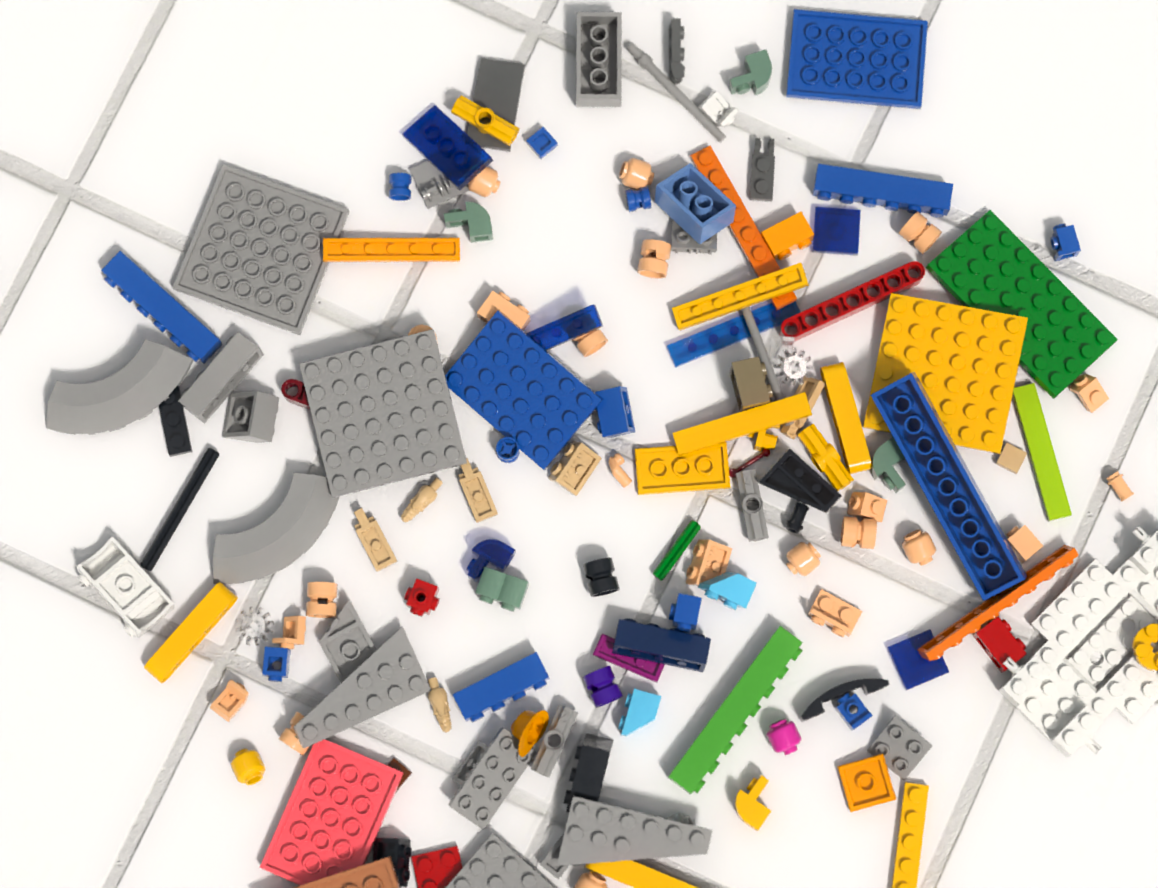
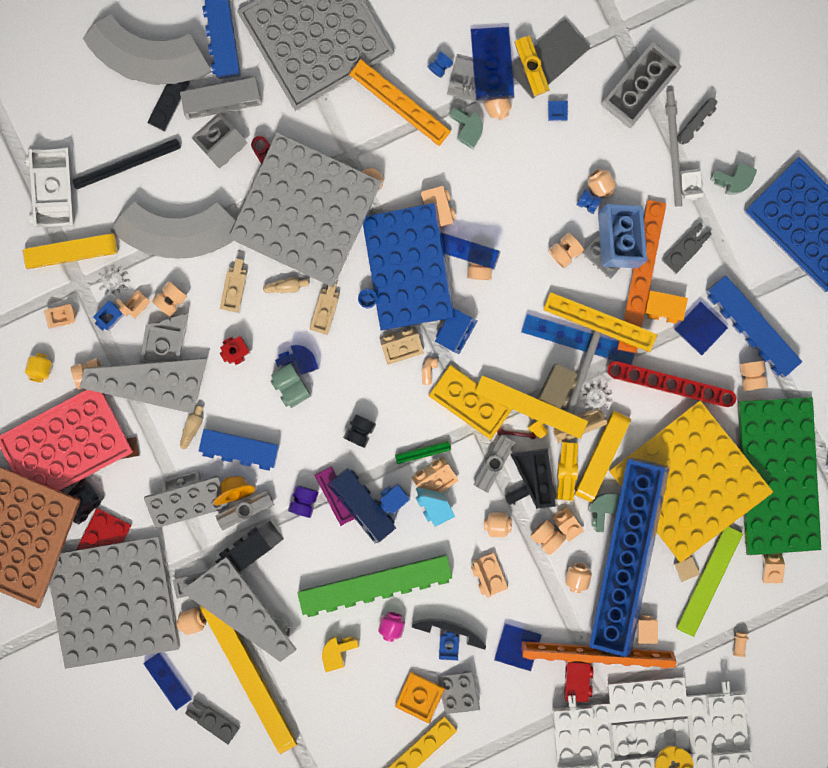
camera: 30 degrees right, 10 degrees up
medium azure slope [618,689,661,737] -> none

